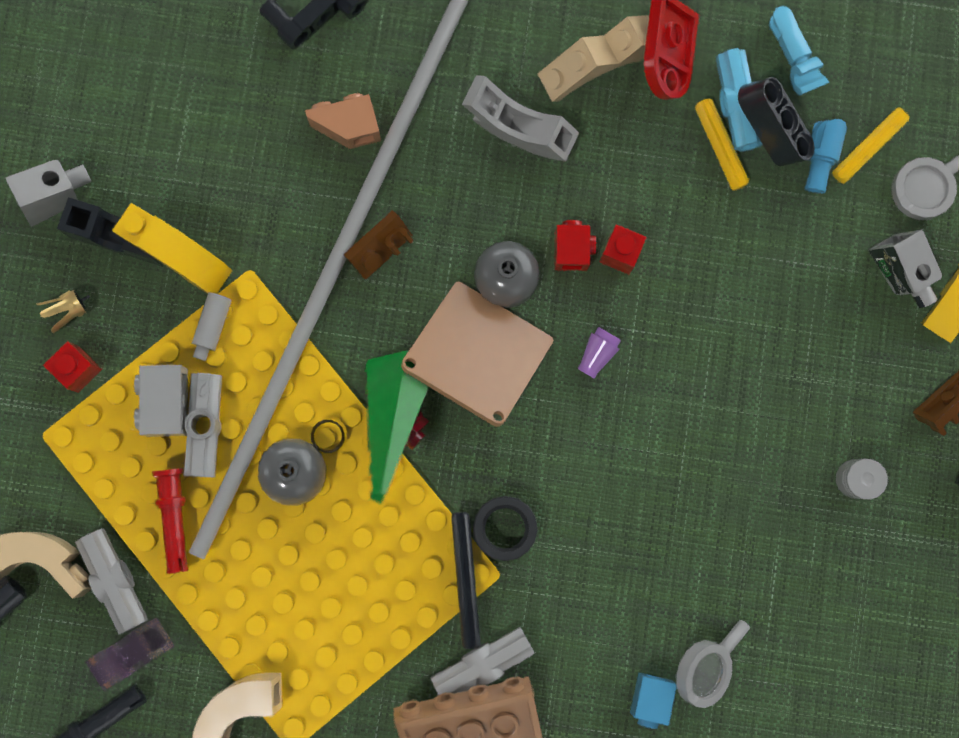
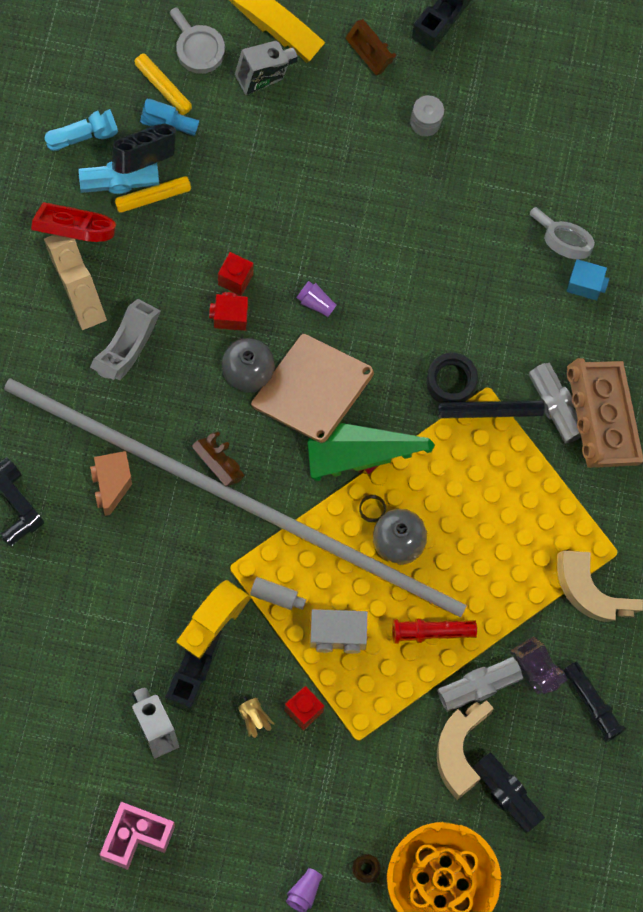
camera: 85 degrees left, 10 degrees down
light grey piece [184,373,222,477] -> none

